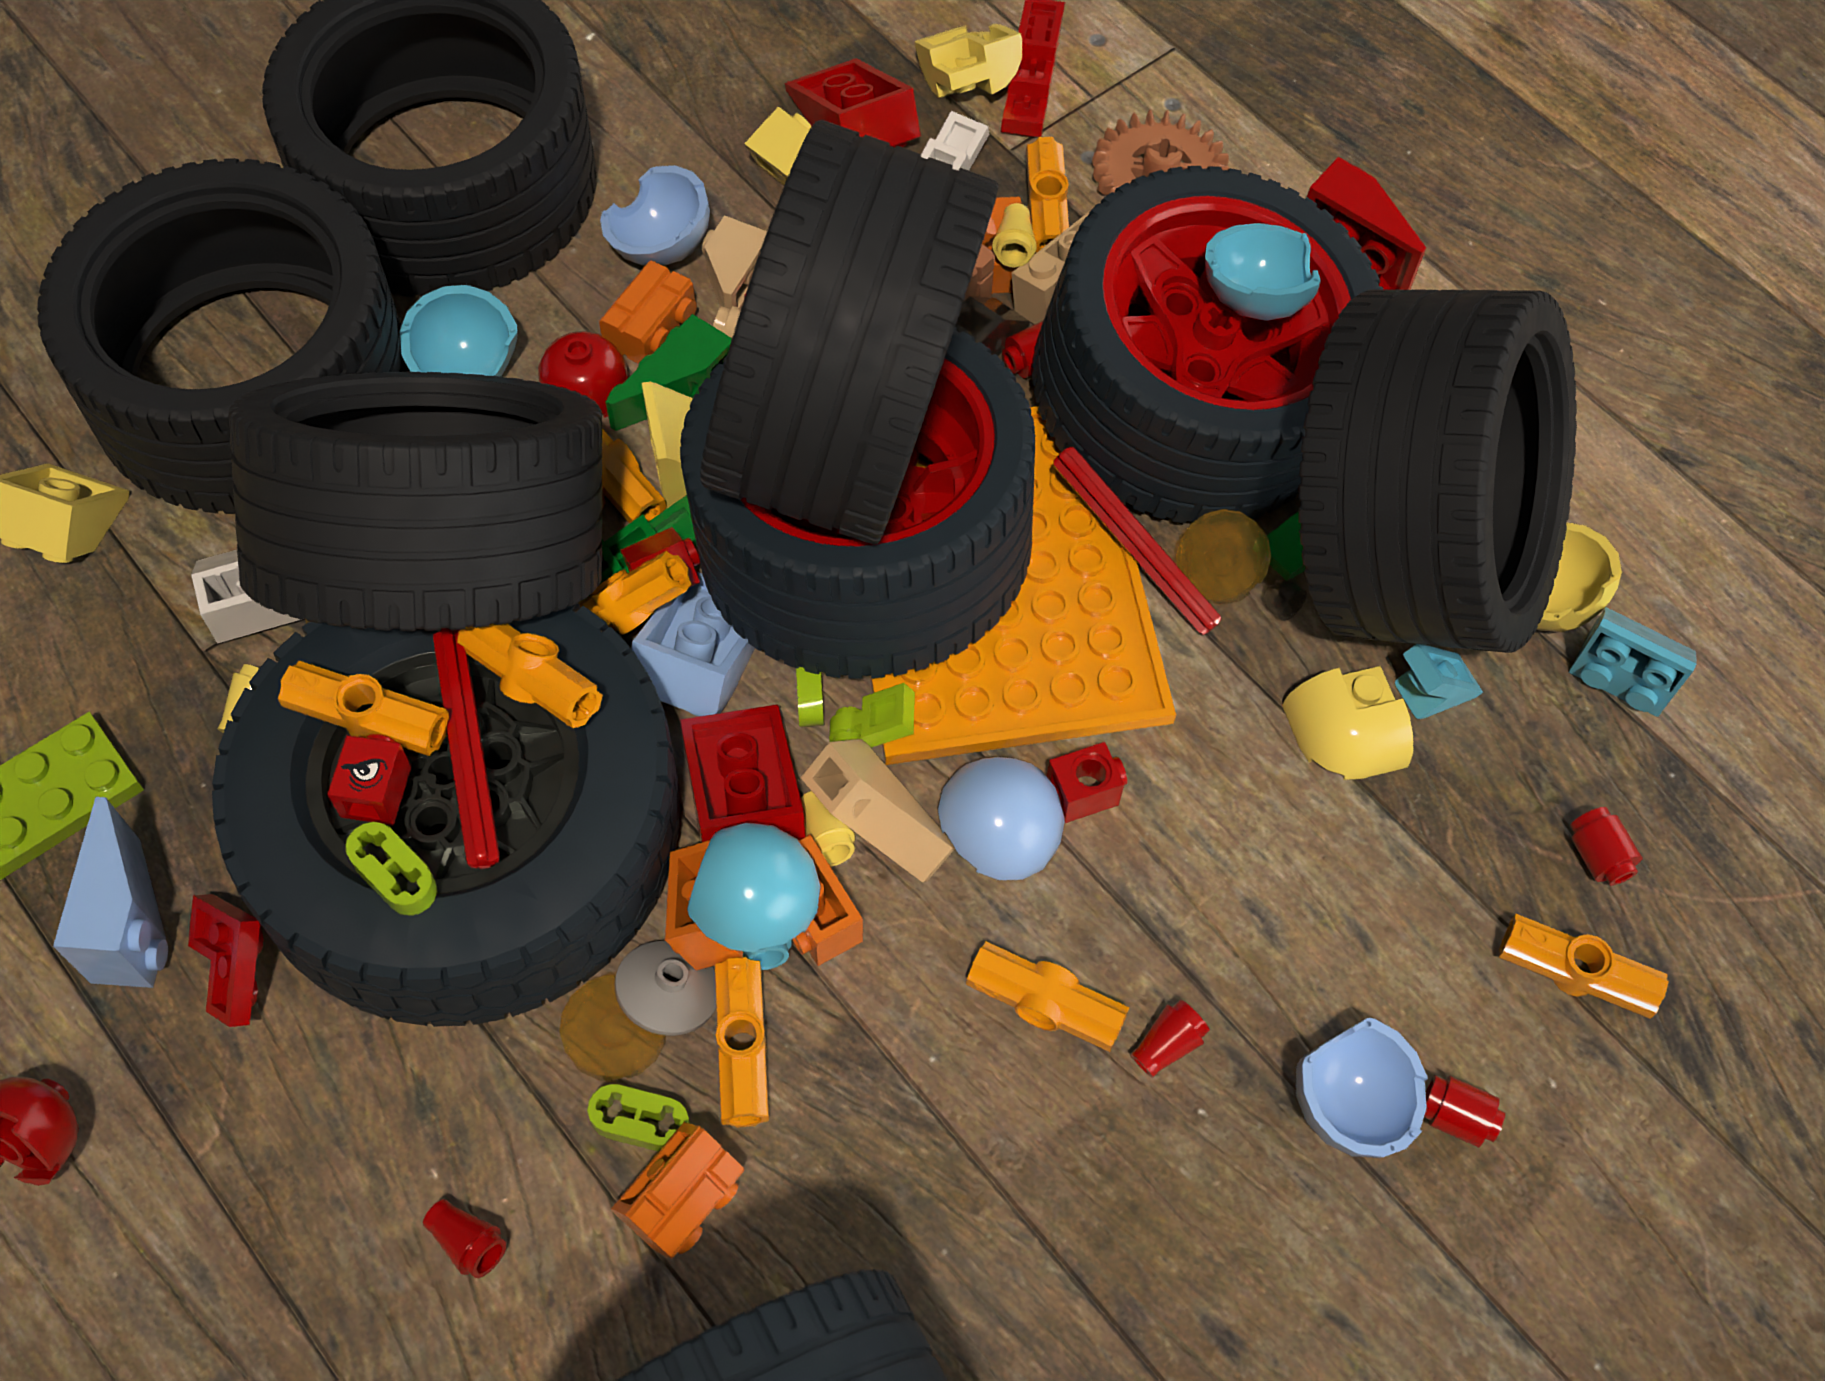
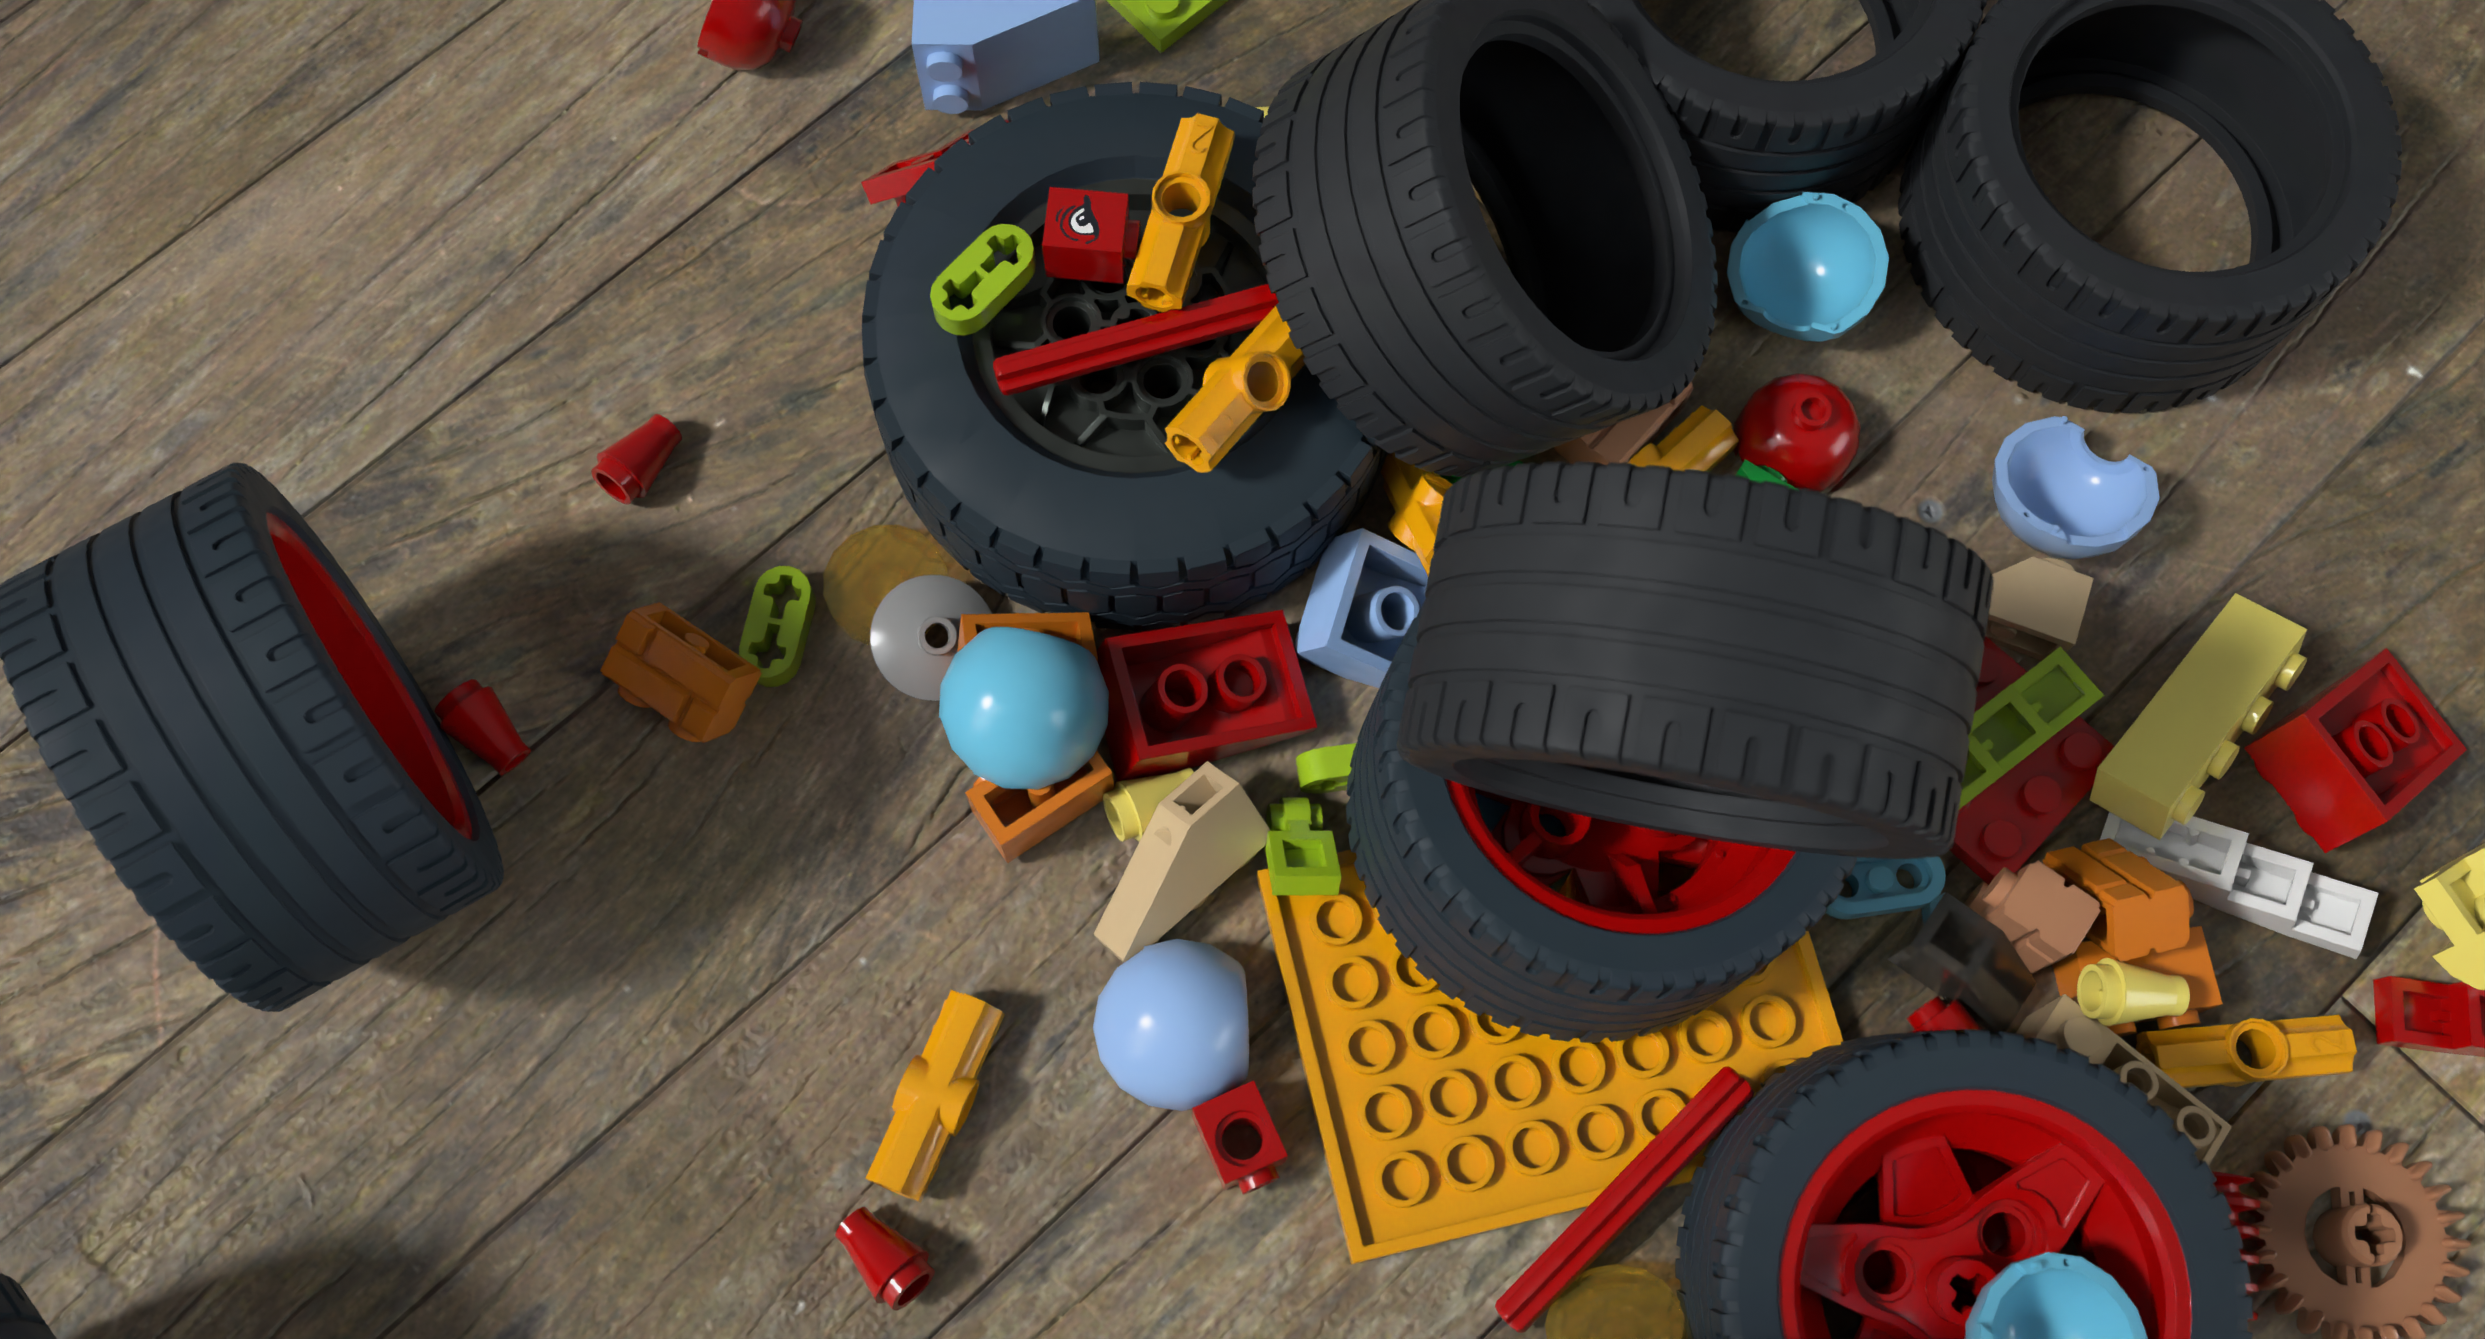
camera: 85 degrees right, 10 degrees up
orange brick [599,260,697,364] -> none
light orange piece [715,957,769,1127] -> none

